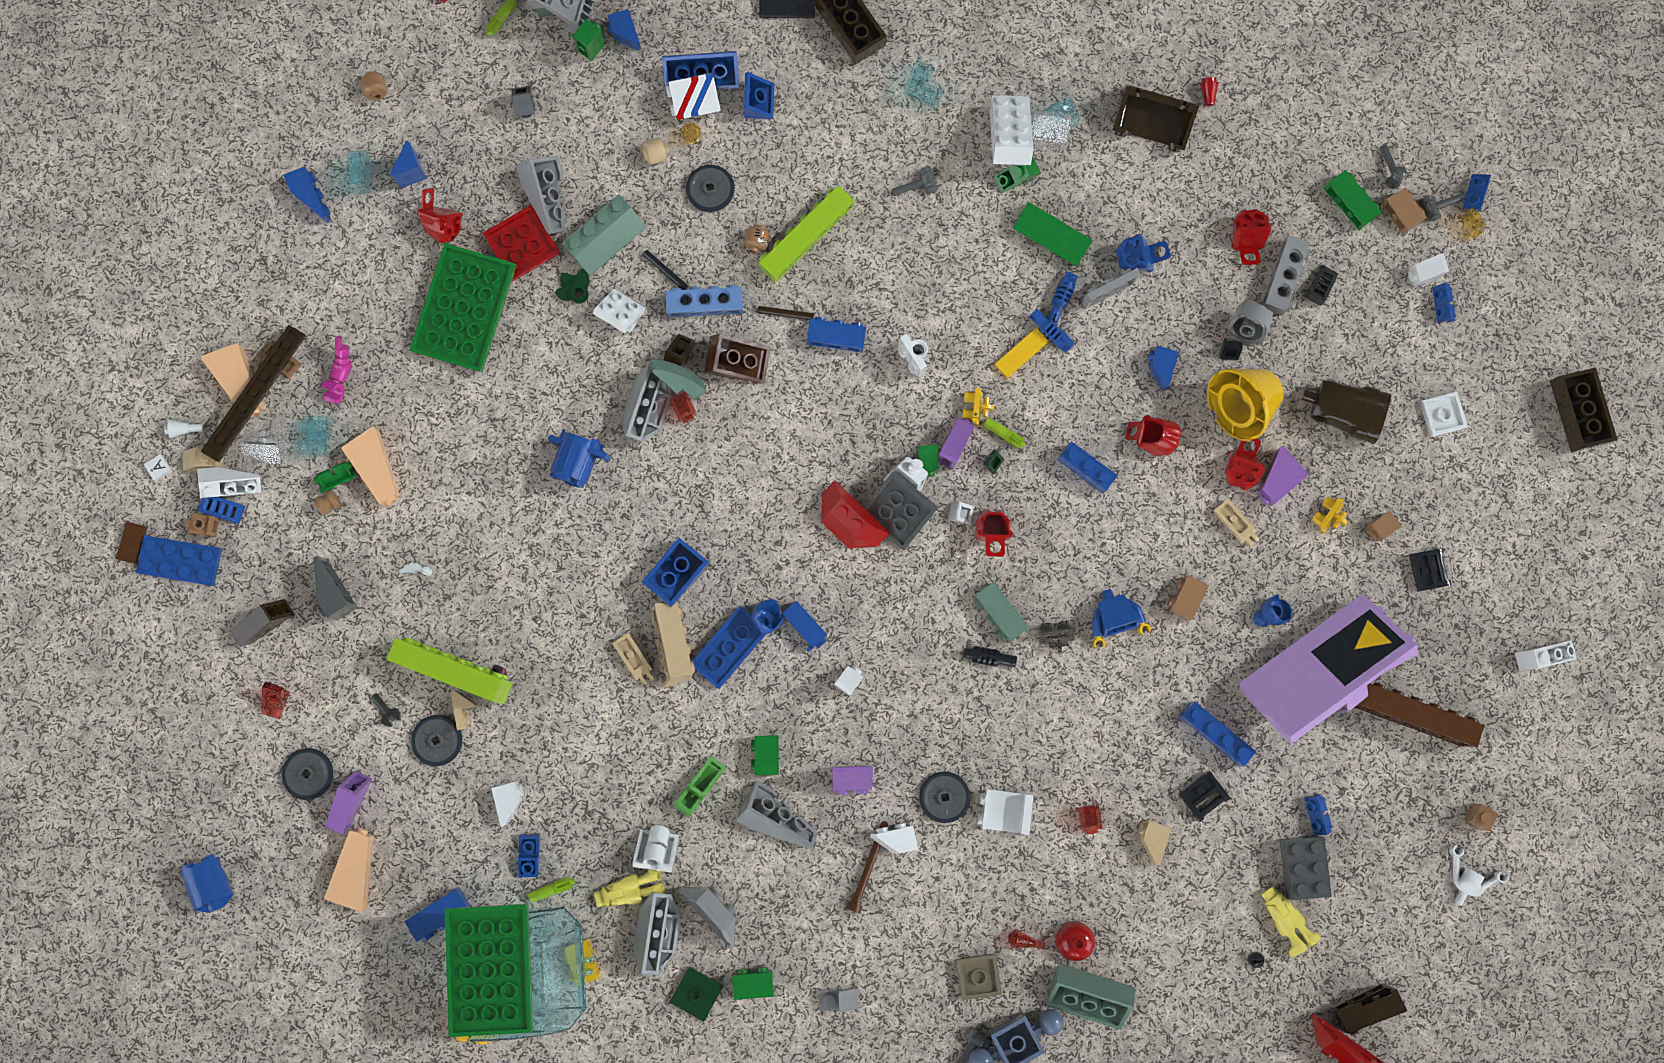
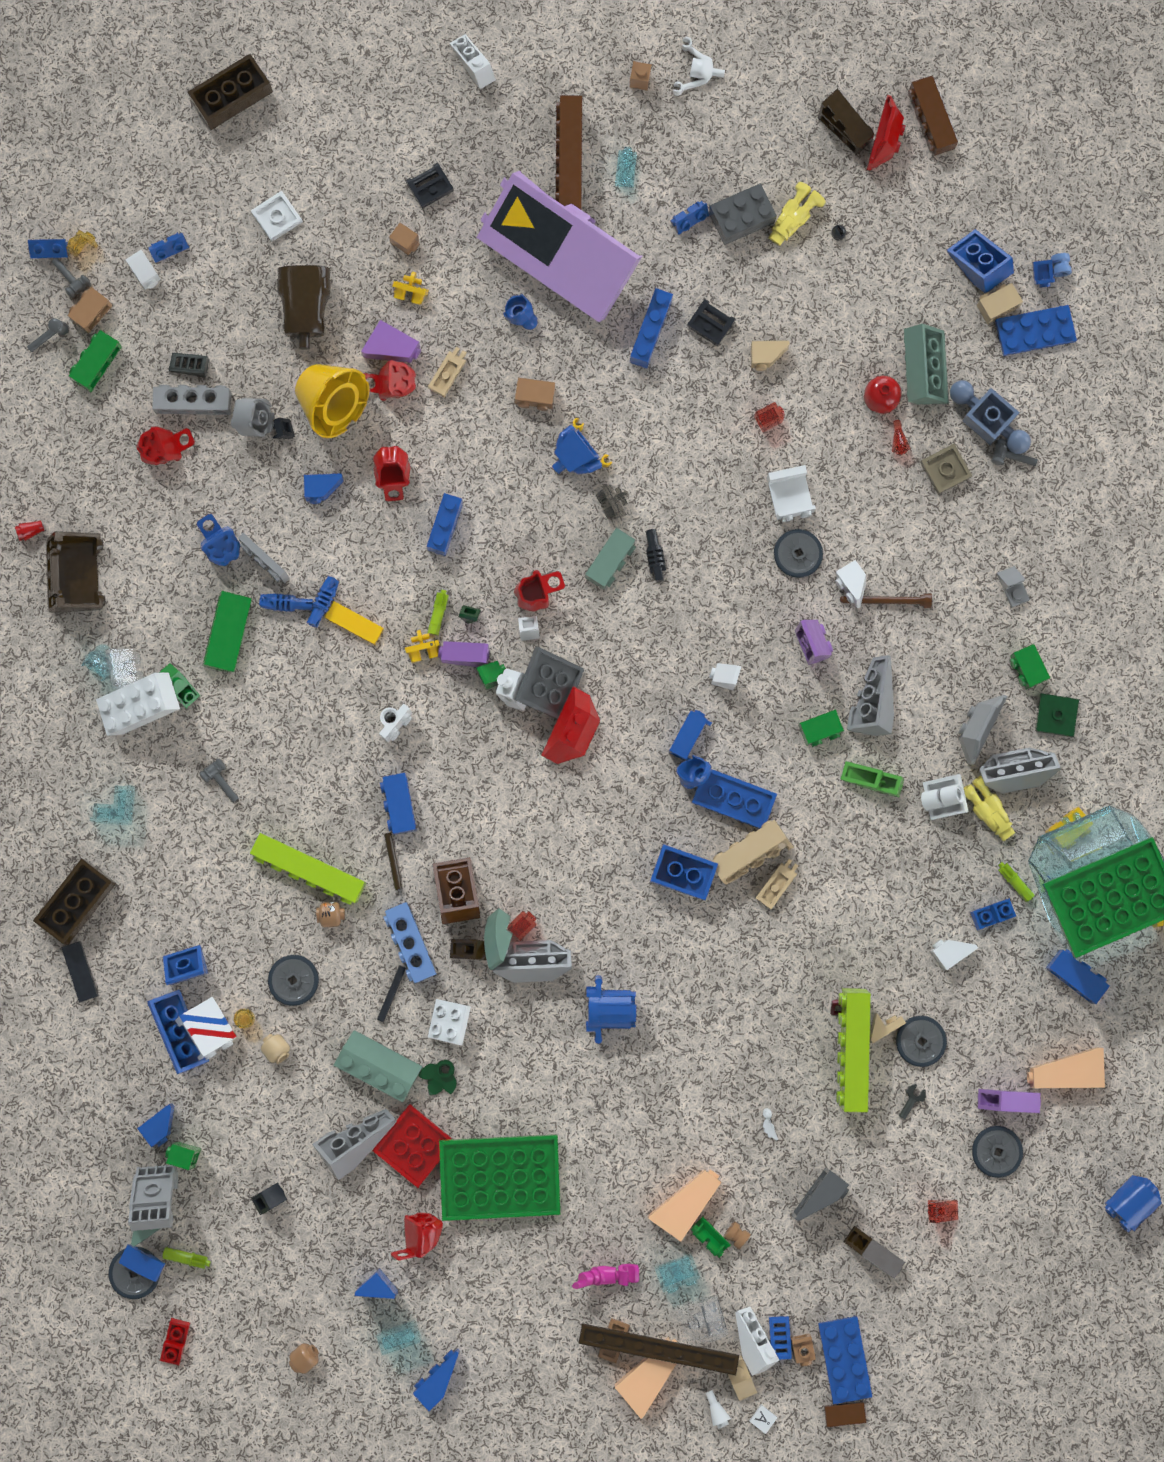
camera: 105 degrees left, 0 degrees up
none -> clear light blue hinge [615,147,637,188]

